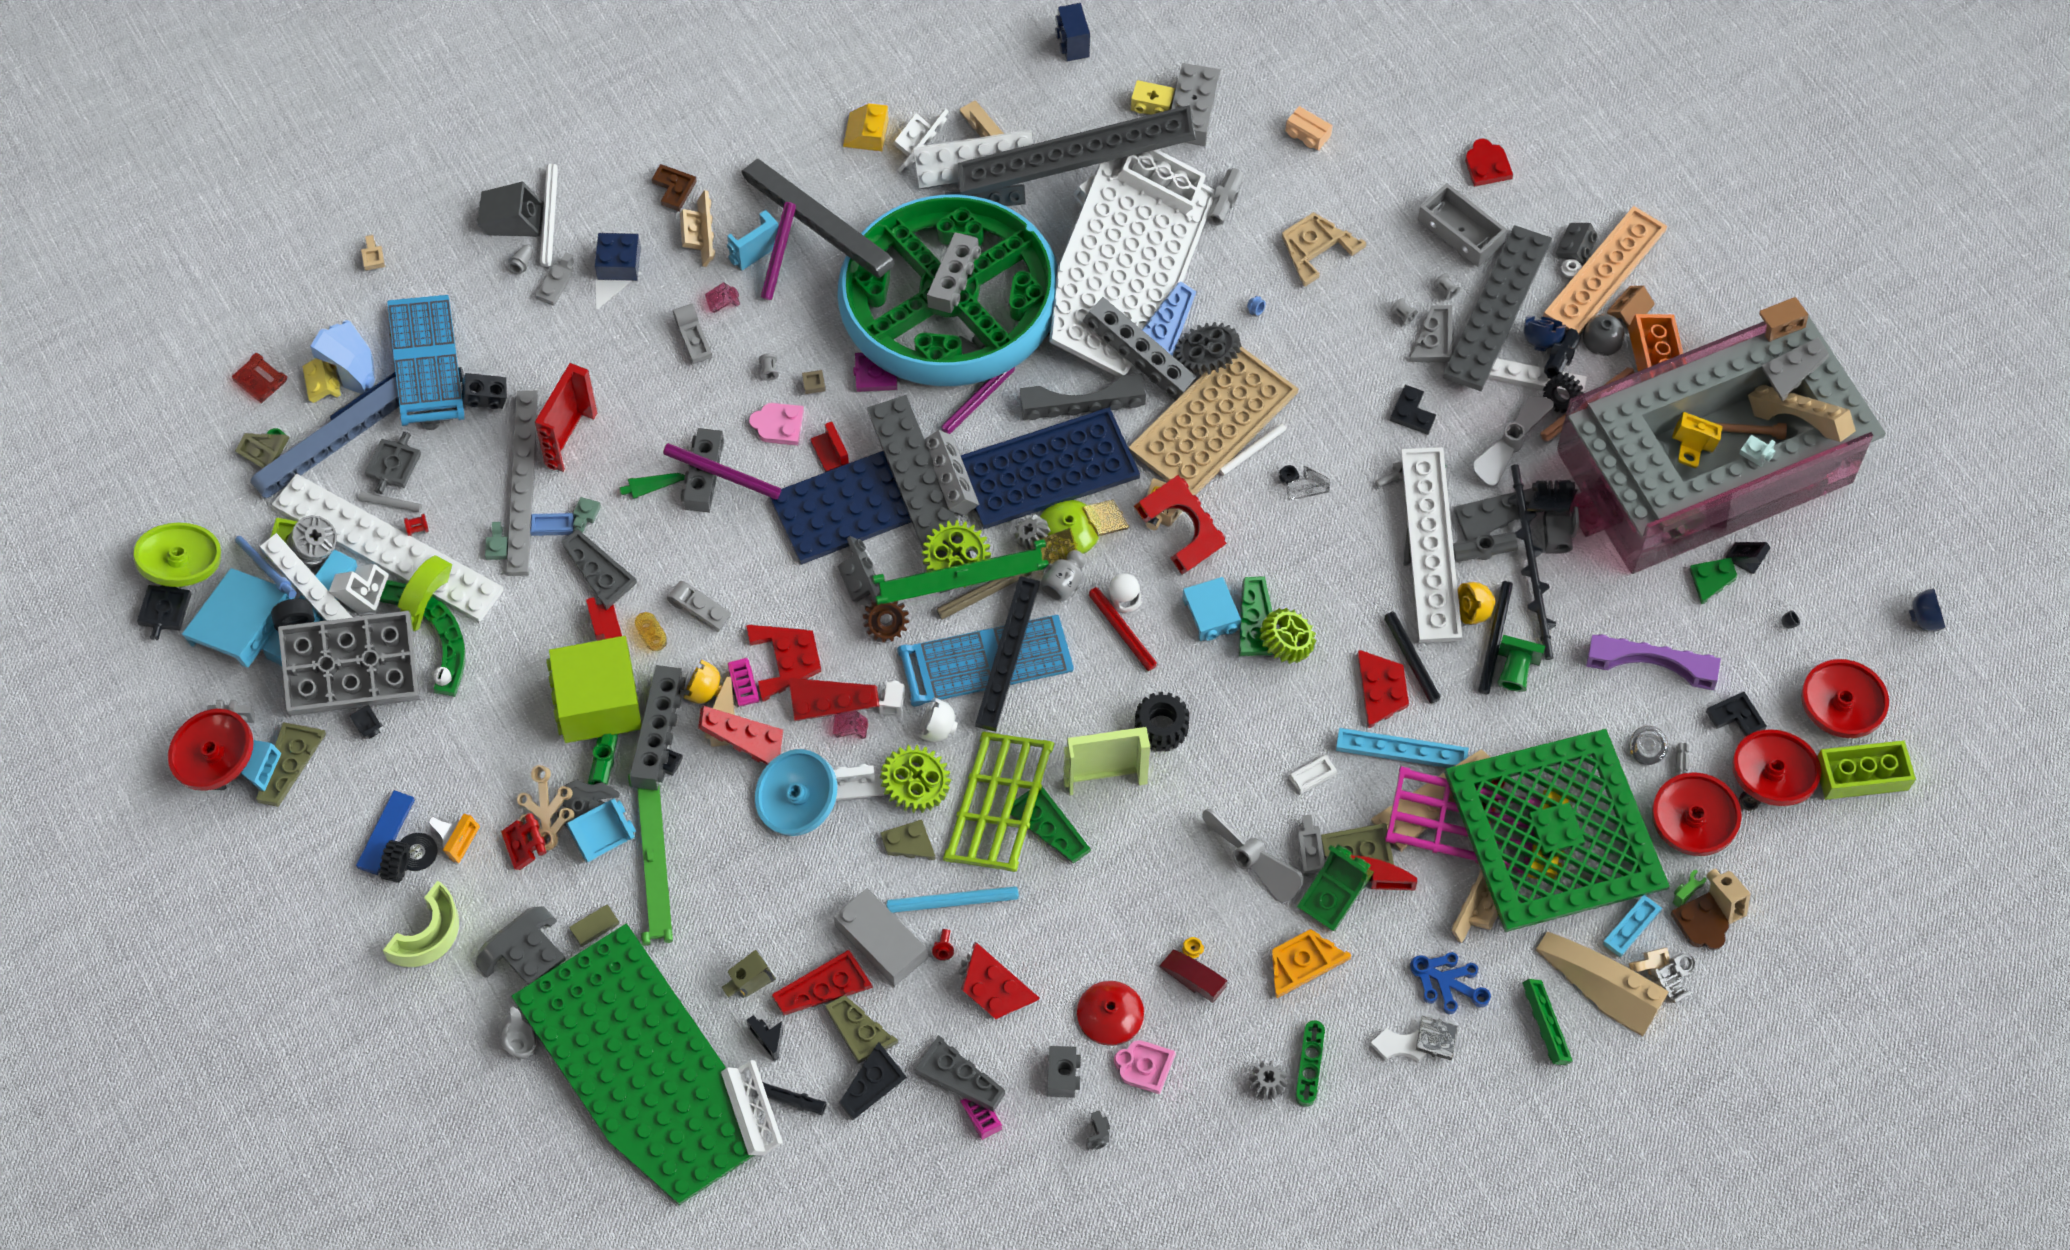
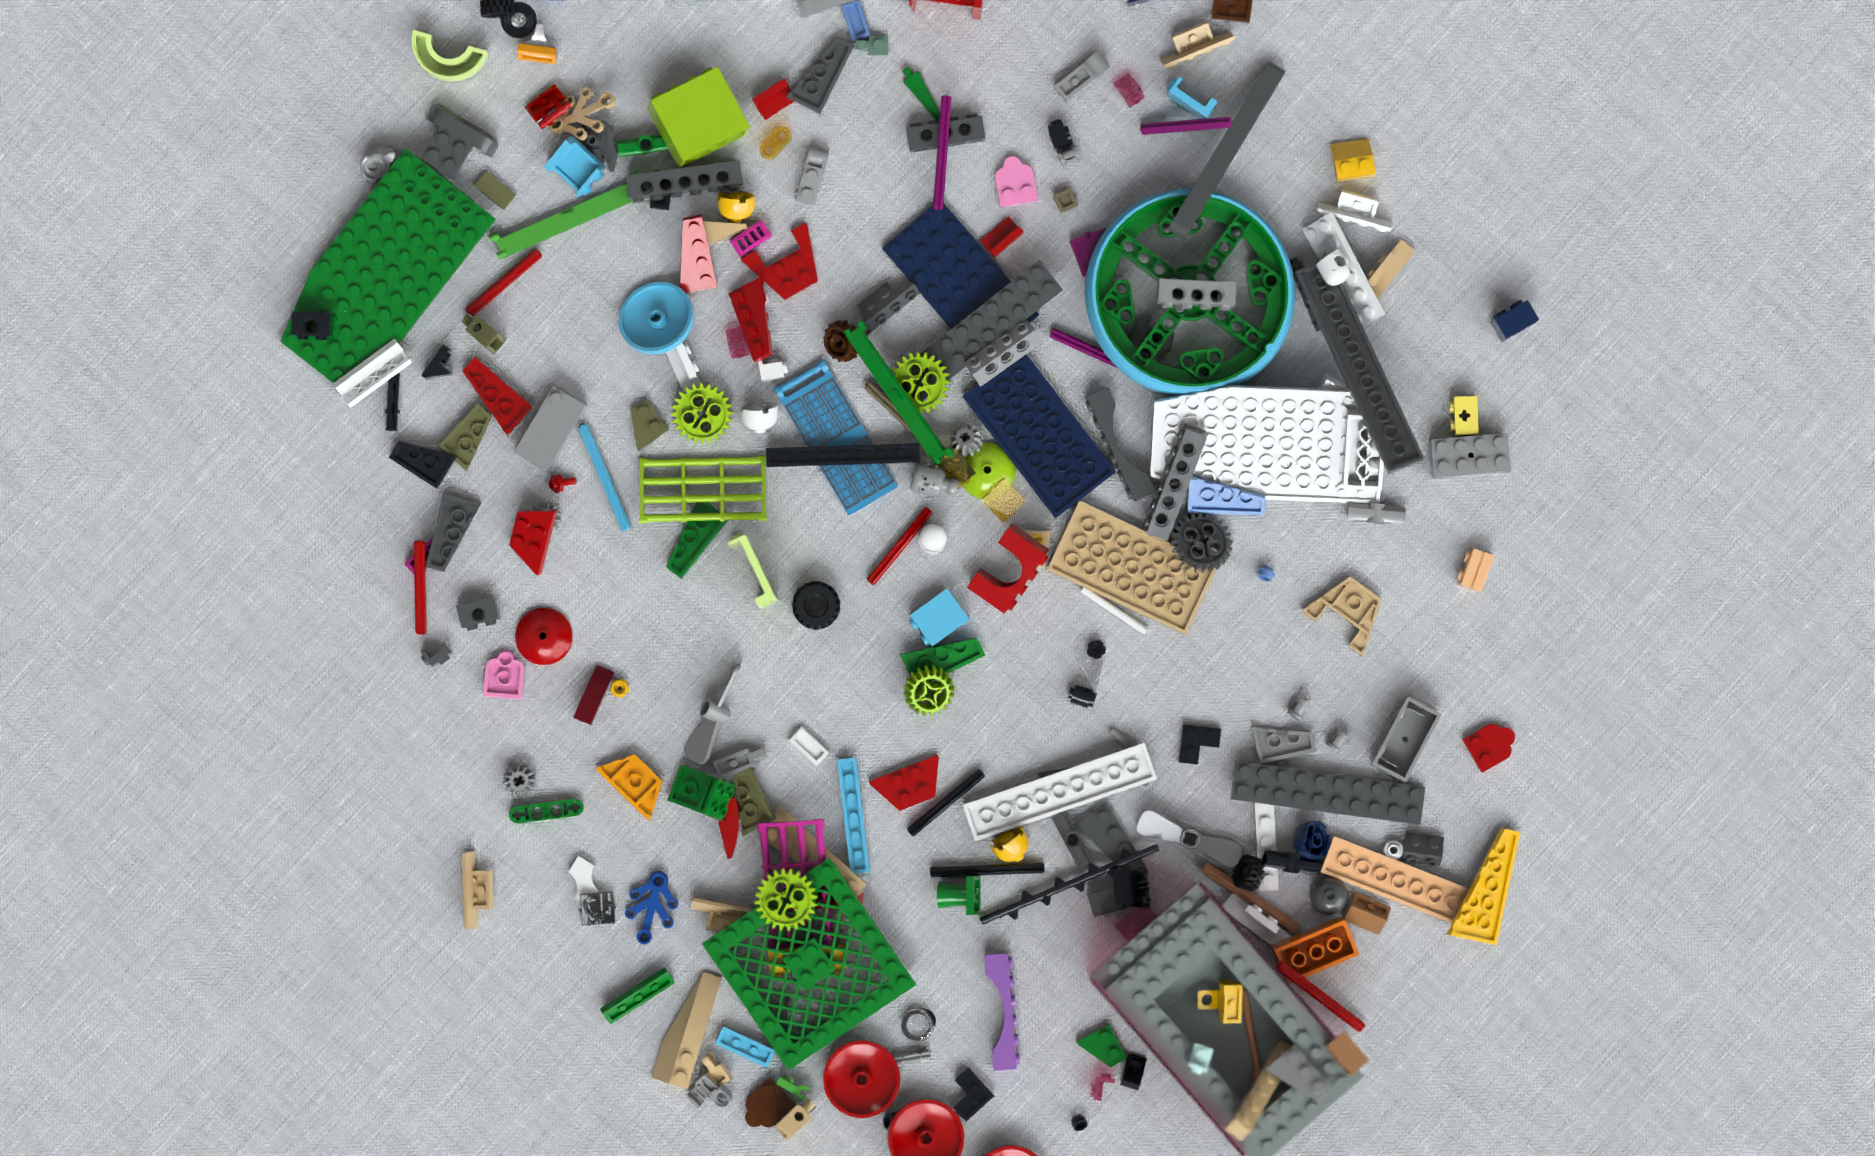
camera: 75 degrees right, 25 degrees up
none -> black brick [291,312,333,340]
none -> red axle [414,540,427,635]
none -> tan bracket [461,852,493,929]
none -> red axle [465,249,542,316]
none -> lime gear [755,868,818,931]
none -> black brick [1048,119,1073,150]
none -> black brick [1067,684,1097,708]
none -> clear pink bracket [1090,1073,1115,1101]
none -> white helmet [1316,249,1350,286]
none -> yellow wing [1446,828,1520,945]

